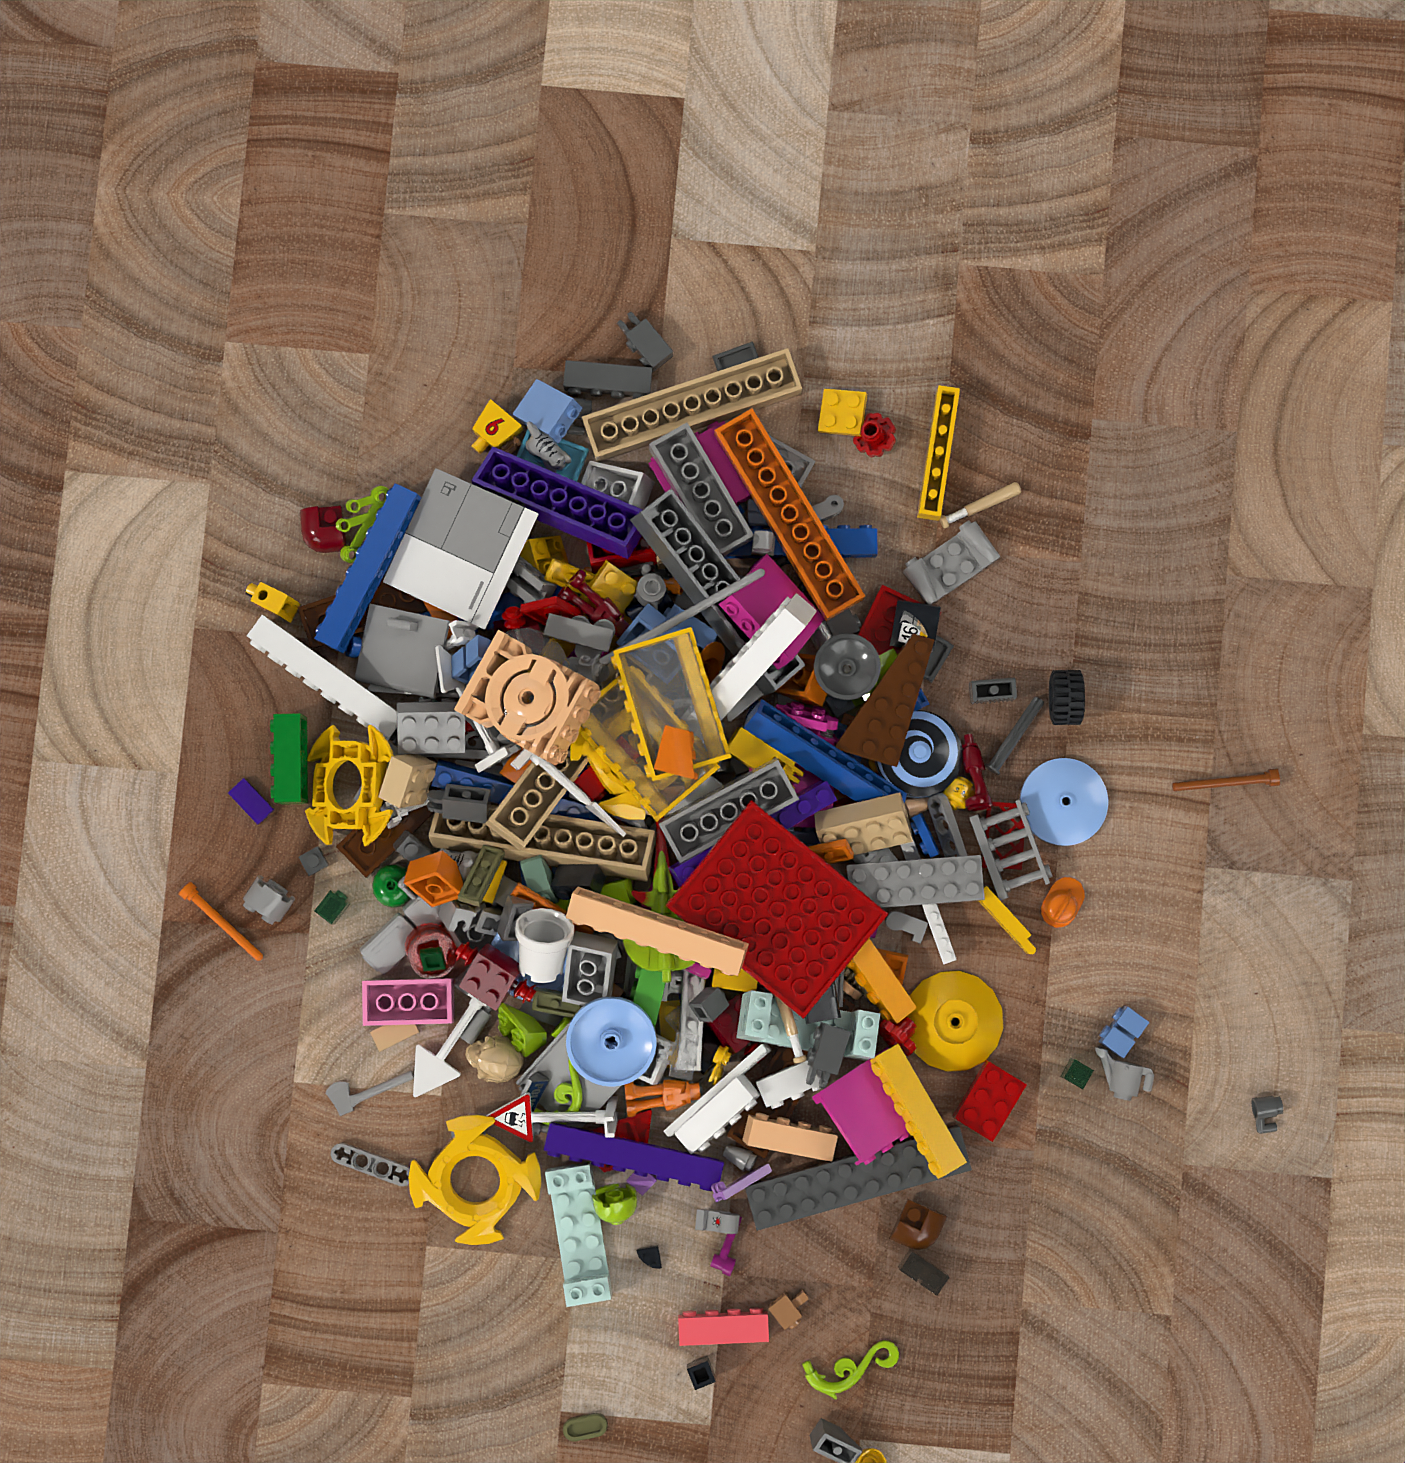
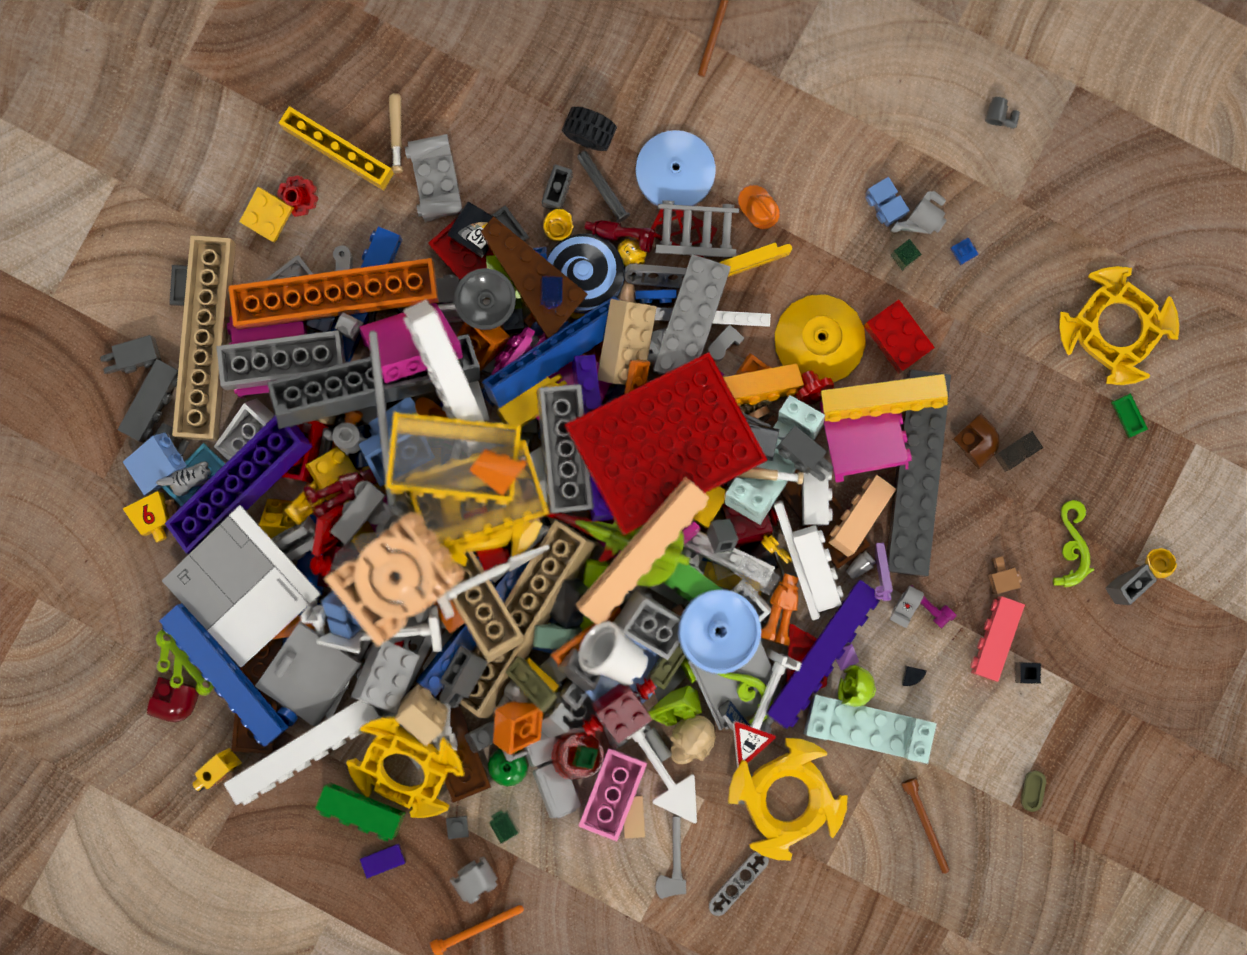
camera: 70 degrees left, 0 degrees up
none -> clear blue brick [540,276,563,308]
none -> yellow hair [543,209,574,241]
none -> dark orange piece [901,778,950,874]
none -> blue tile [950,237,979,266]
none -> yellow piece [1059,266,1179,385]
none -> green tile [1111,393,1148,438]

